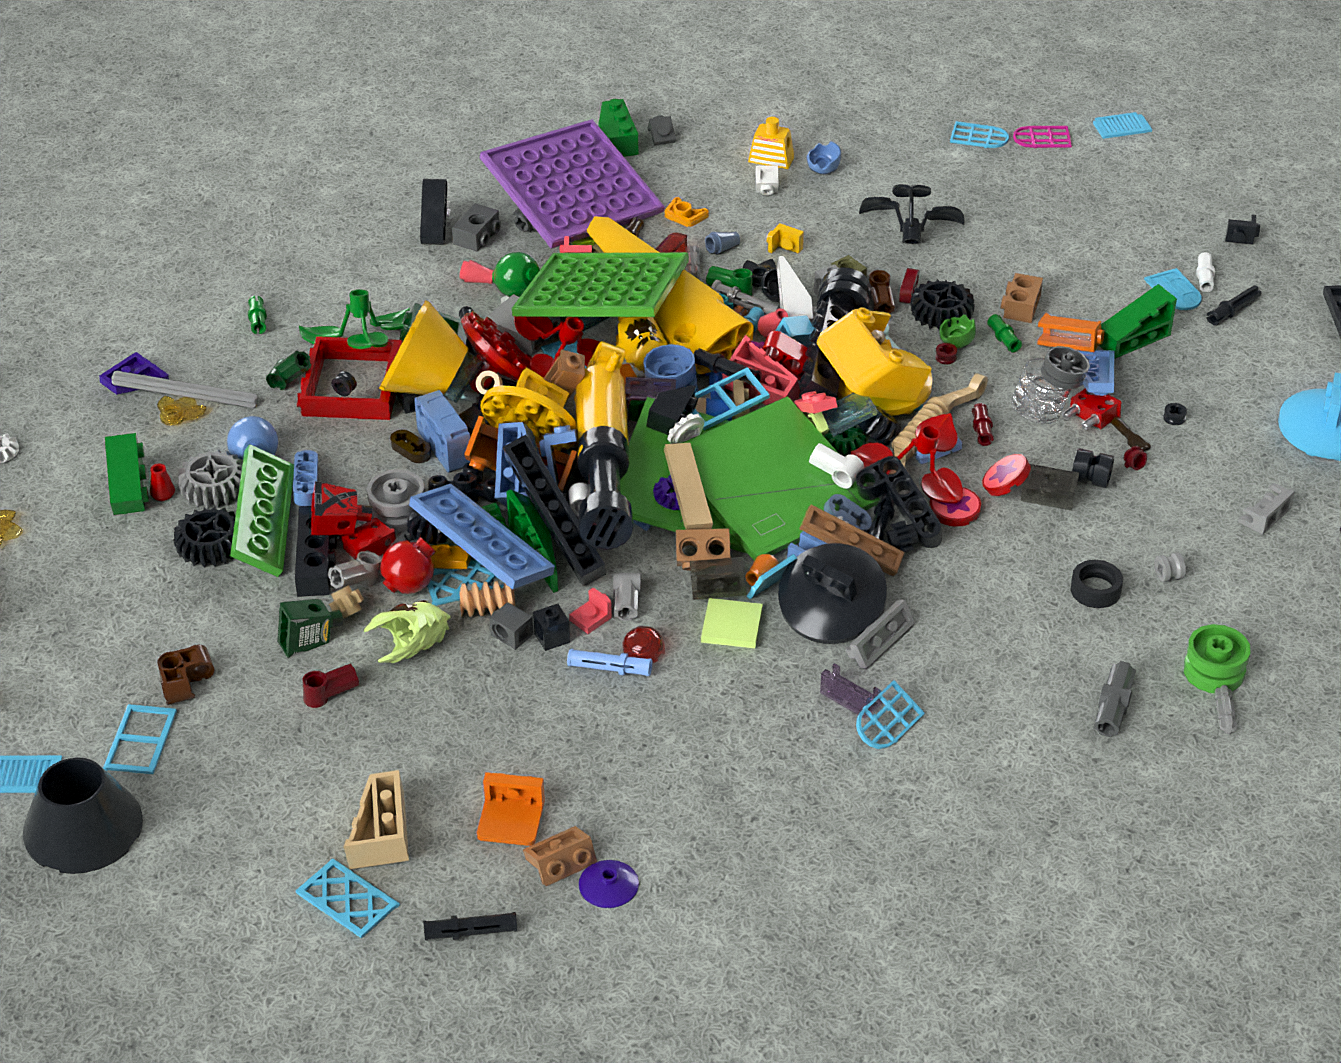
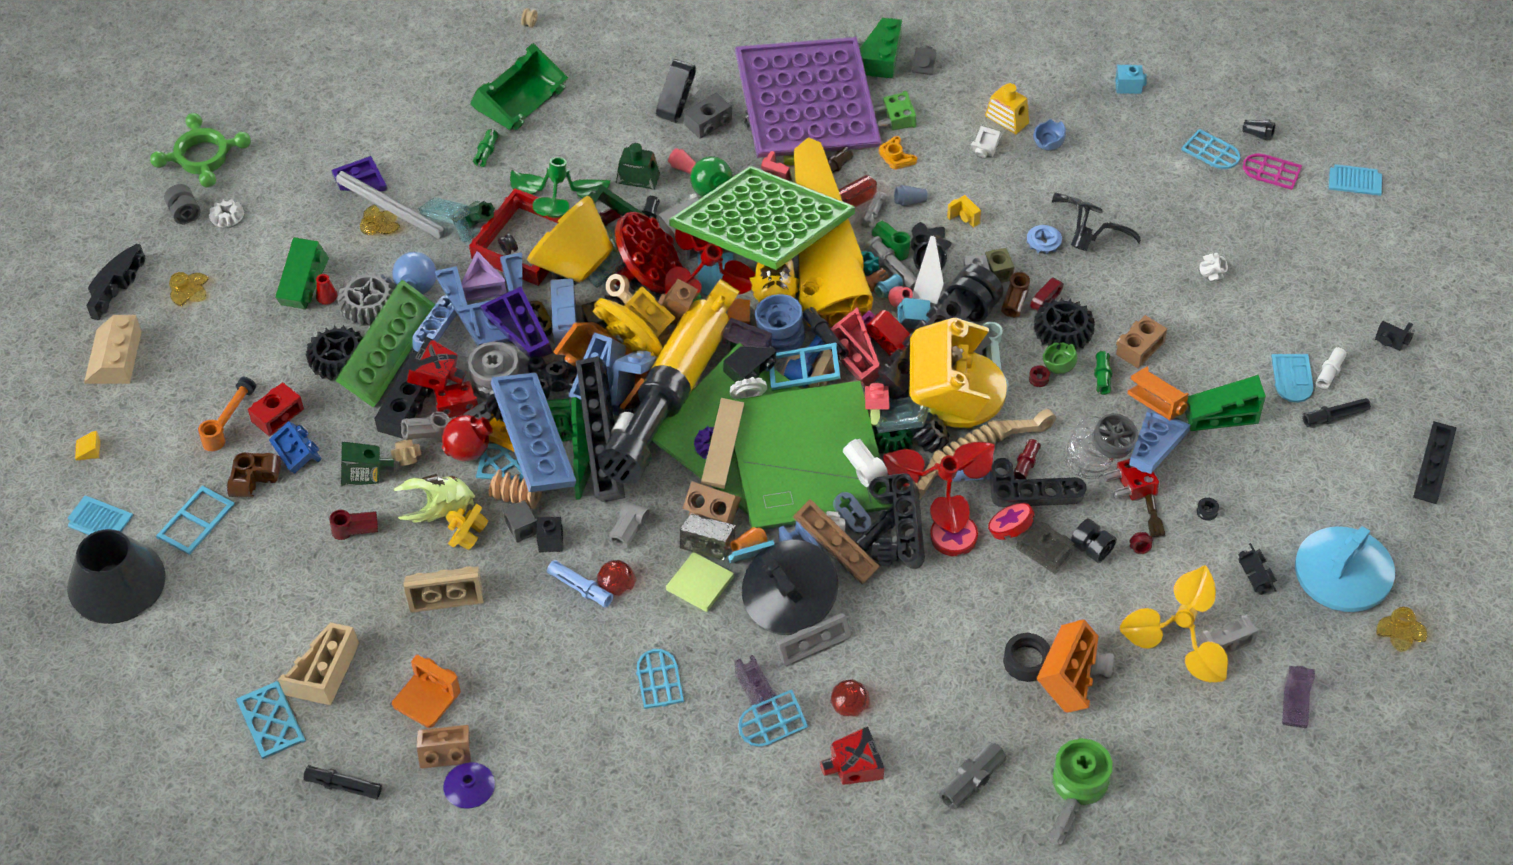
camera: 25 degrees right, 10 degrees up
coral bracket [569,588,612,634] -> none
none -> orange piece [198,376,257,452]
none -> red brick [247,382,304,437]
none -> blue bracket [269,421,322,474]
none -> tan slope [404,566,483,613]
none -> clear light blue piece [418,197,474,242]
none -> medium blue wing [435,252,522,347]
none -> yellow hips [446,504,489,550]
none -> lavender slope [461,251,506,301]
none -> green windscreen [470,42,568,131]
none -> dark purple wedge [480,286,553,359]
none -> tan bush [521,8,538,28]
none -> dark green torso [616,143,660,190]
none -> medium azure window [636,649,684,709]
none -> torso [820,727,884,785]
none -> clear red hair [830,679,870,717]
none -> bright green piece [873,91,917,130]
none -> black beam [990,458,1087,507]
none -> light blue gear [1027,225,1062,254]
none -> orange wedge [1037,619,1099,713]
none -> medium azure brick [1115,65,1147,94]
none -> yellow plant [1119,565,1228,682]
none -> white gear [1200,253,1228,281]
none -> black hinge [1238,543,1277,595]
none -> black cone [1242,120,1276,140]

